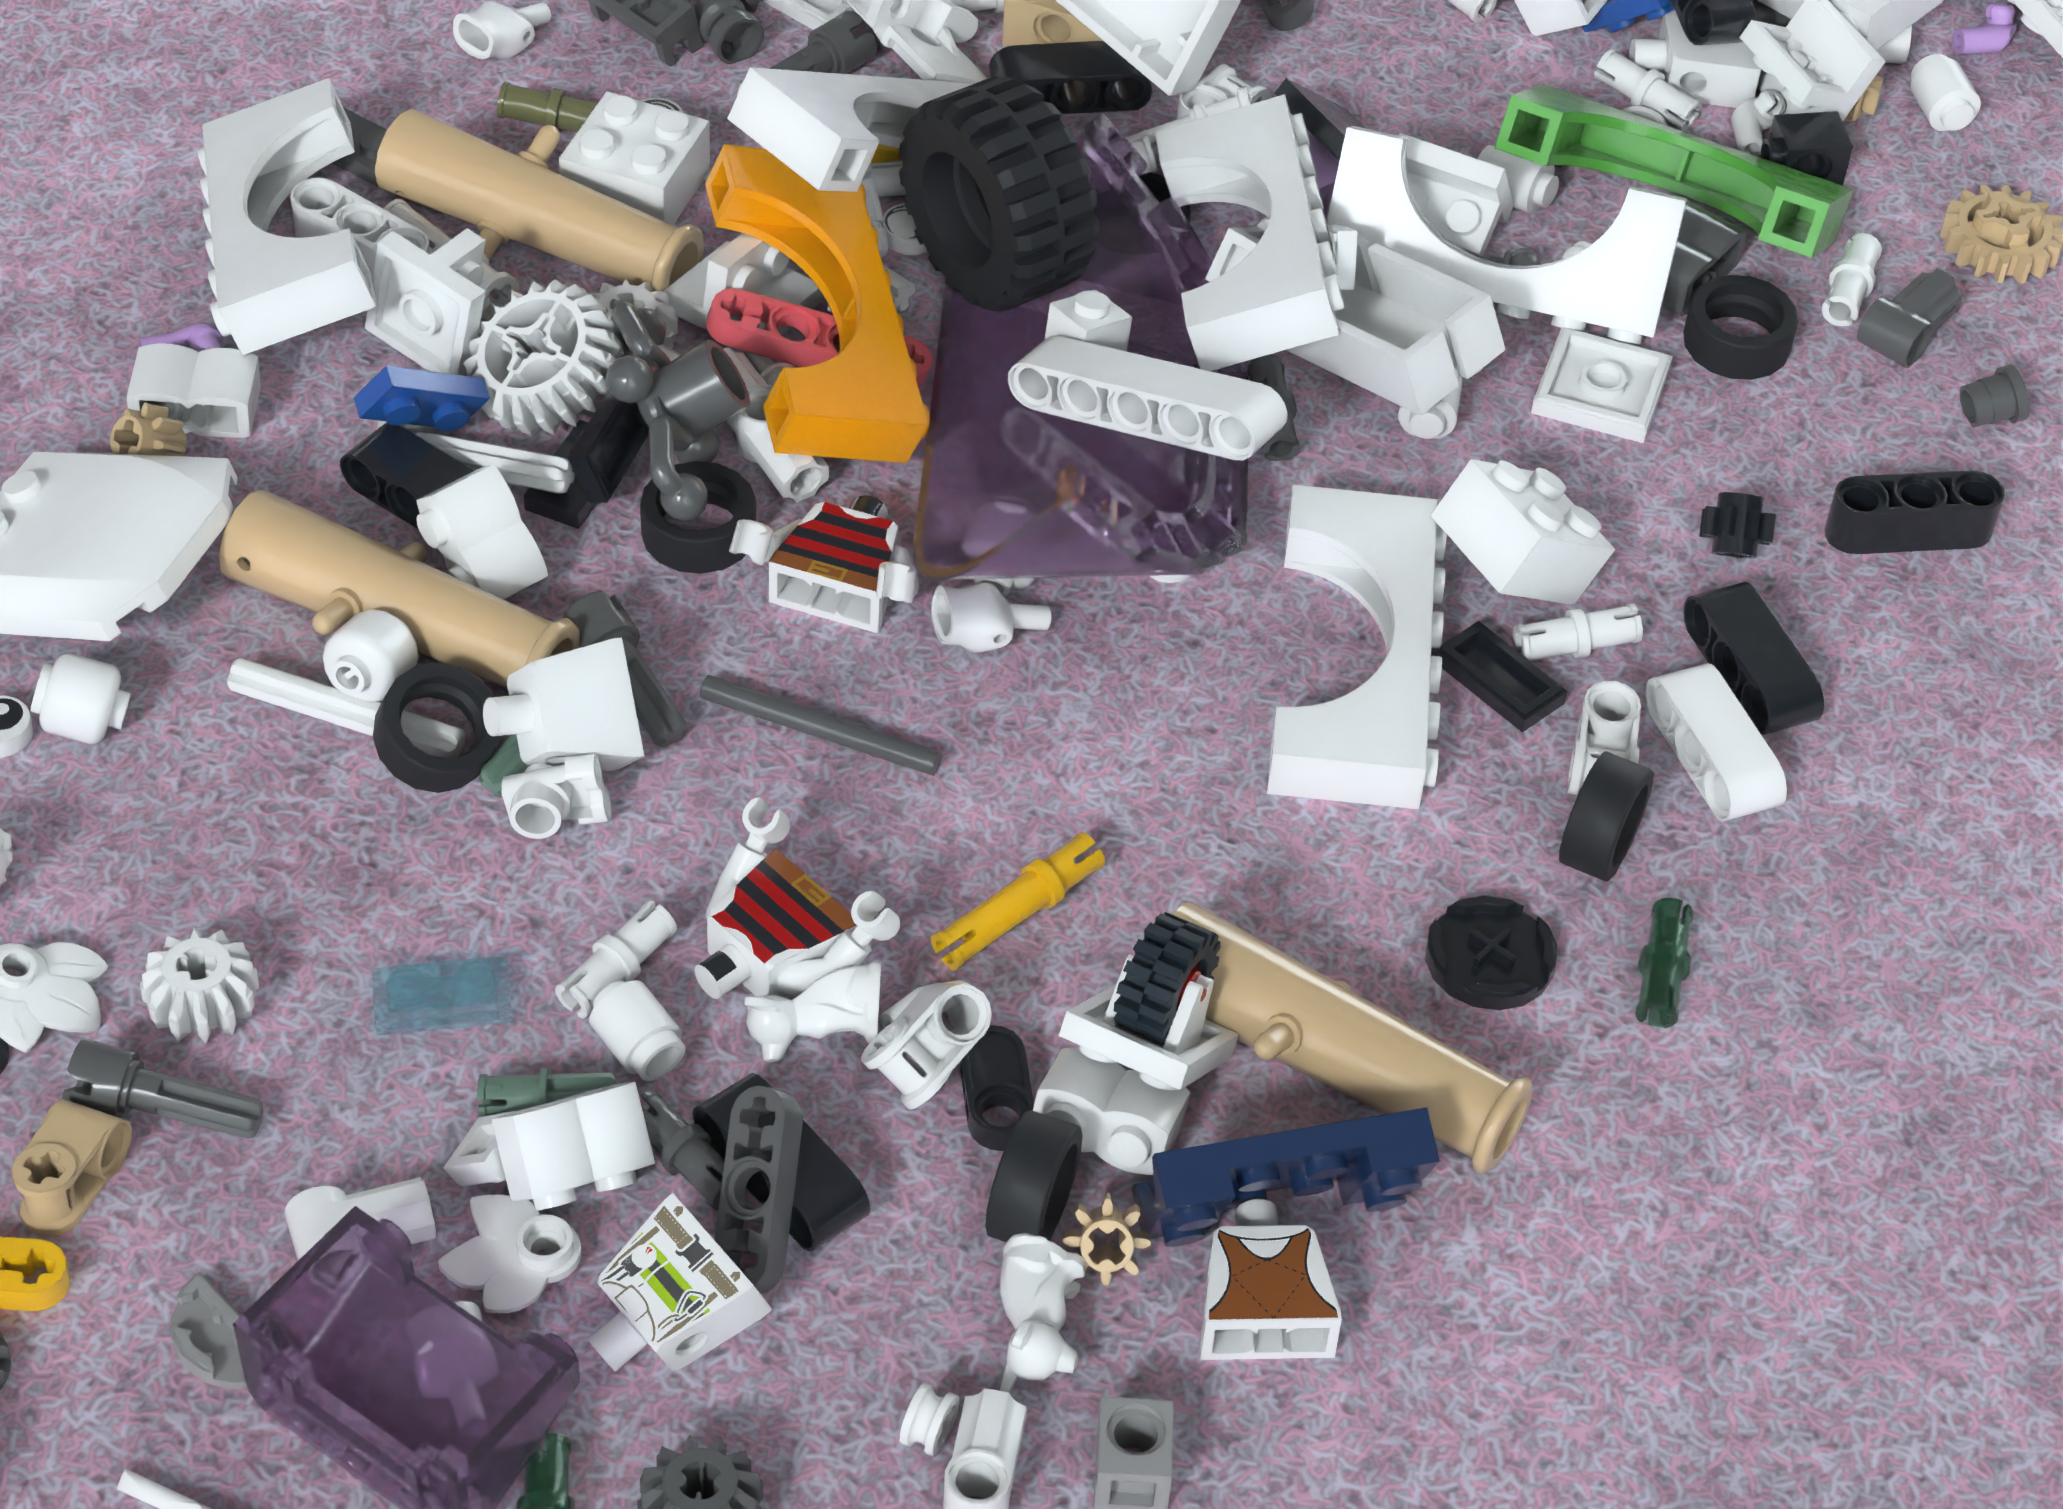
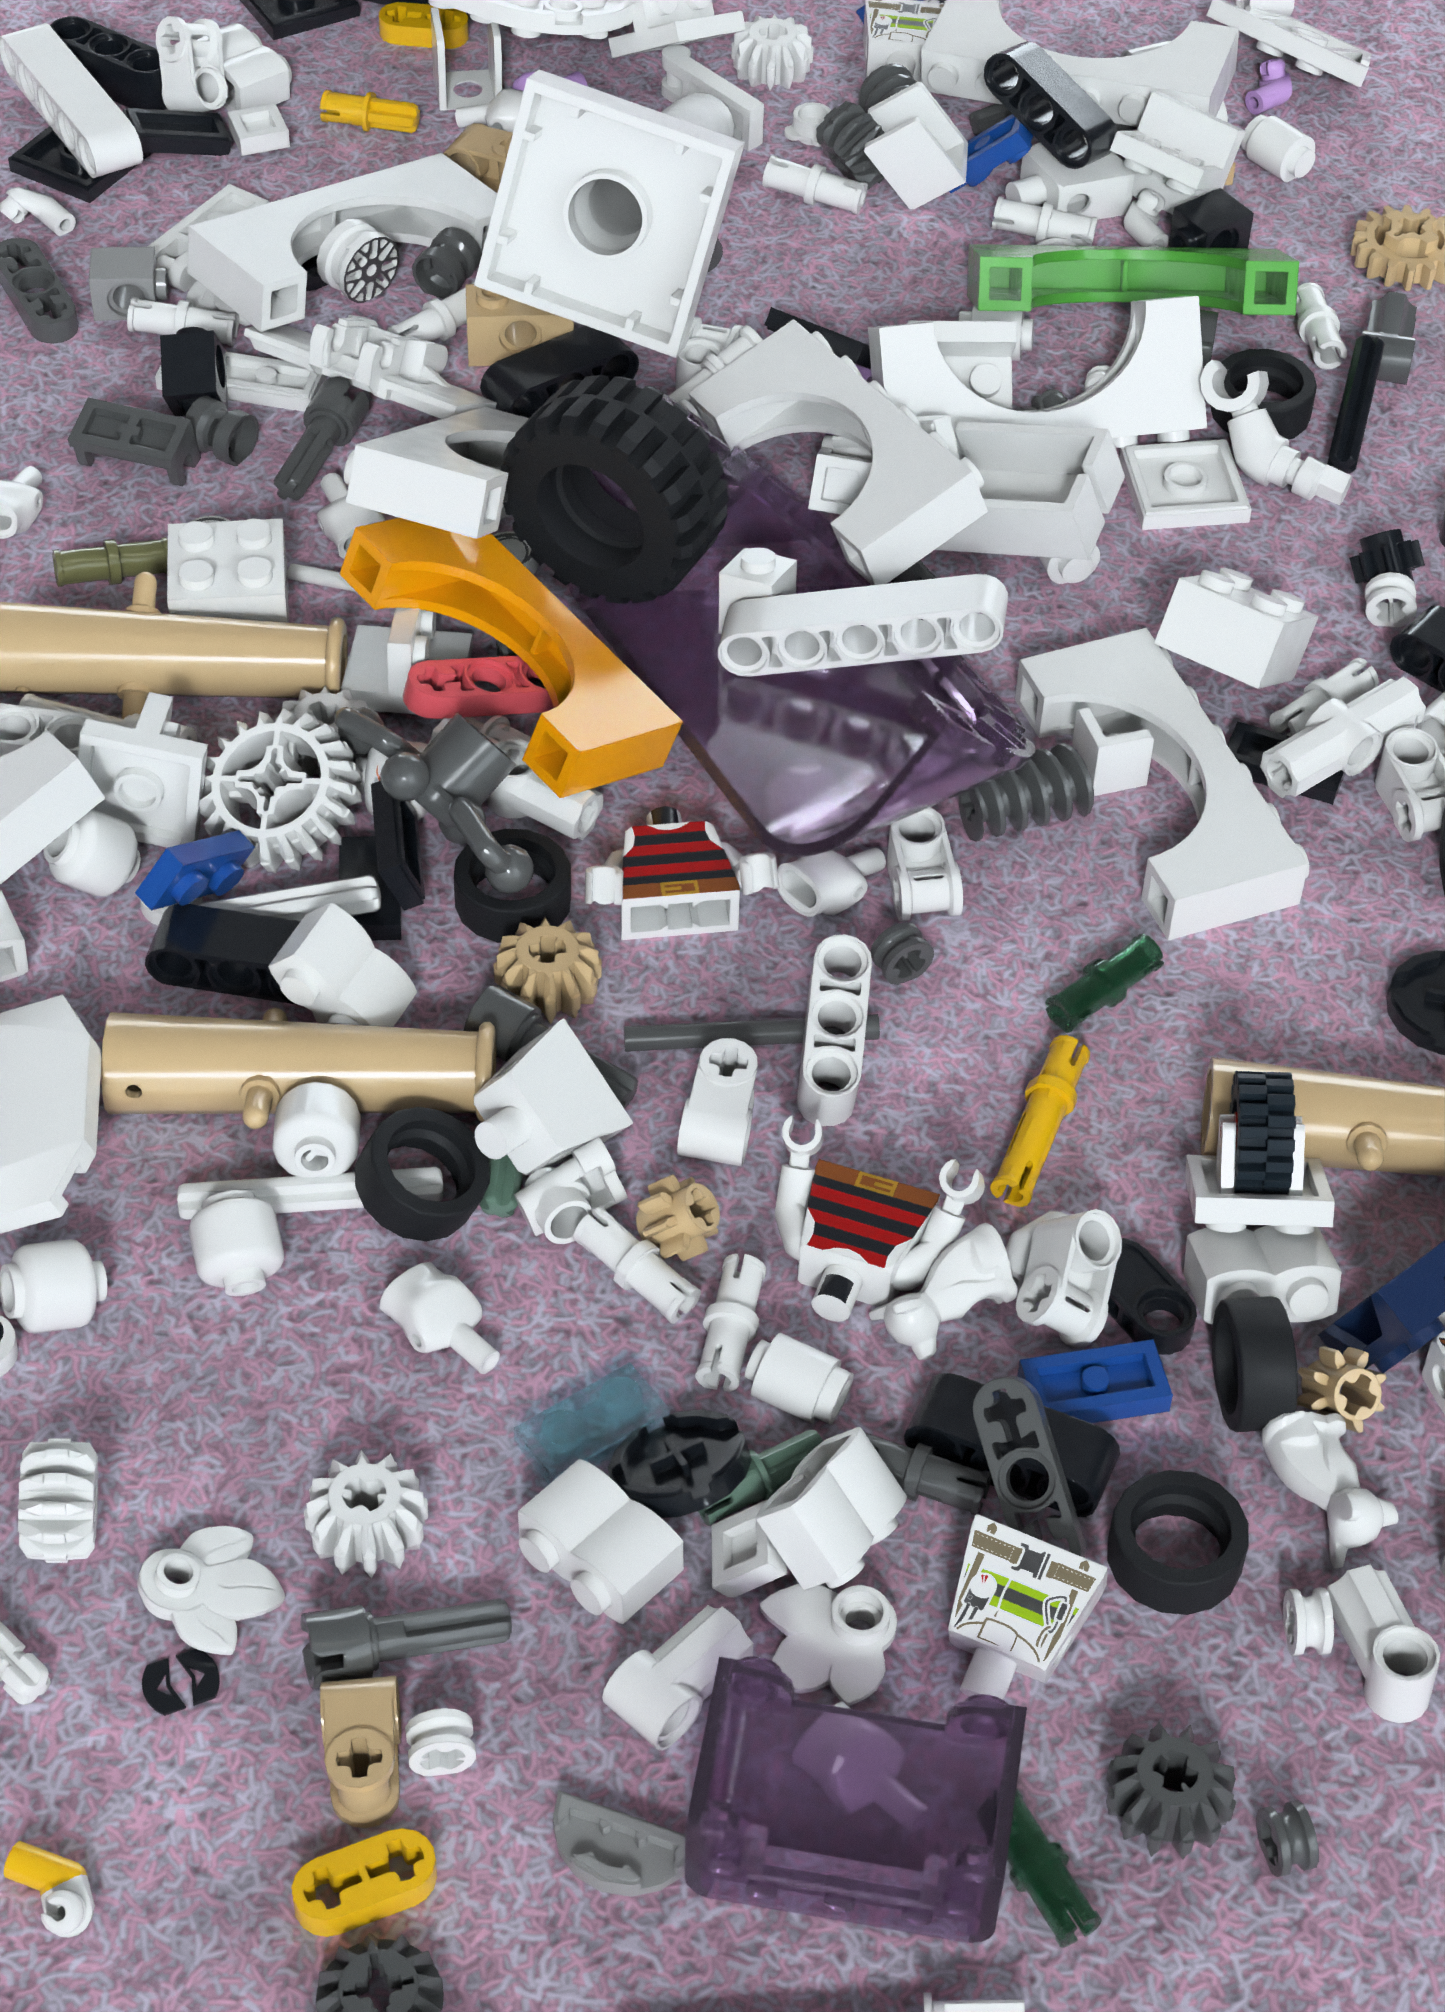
camera: 25 degrees left, 0 degrees up
none -> white head [43,809,141,897]
none -> white head [189,1190,285,1296]
none -> white piece [379,1262,500,1374]
none -> white bush [405,1708,476,1776]
none -> tan gear [494,917,602,1025]
none -> white brick [518,1459,684,1624]
none -> white pin [573,1206,701,1324]
none -> black tile [608,1409,752,1518]
none -> tan gear [636,1174,720,1262]
none -> white piece [677,1038,758,1167]
none -> white beam [797,934,872,1126]
none -> dark grey bush [870,922,934,985]
none -> white piece [887,804,963,921]
none -> dark grey piece [958,743,1094,842]
none -> blue plate [1017,1339,1173,1423]
none -> clear green pin [1045,934,1164,1033]
none -> white panel [1072,708,1154,796]
none -> black tyre [1107,1470,1249,1615]
none -> white piece [1200,360,1352,505]
none -> white piece [1260,677,1426,799]
none -> black axle [1327,334,1385,473]
none -> white bush [1364,572,1417,627]

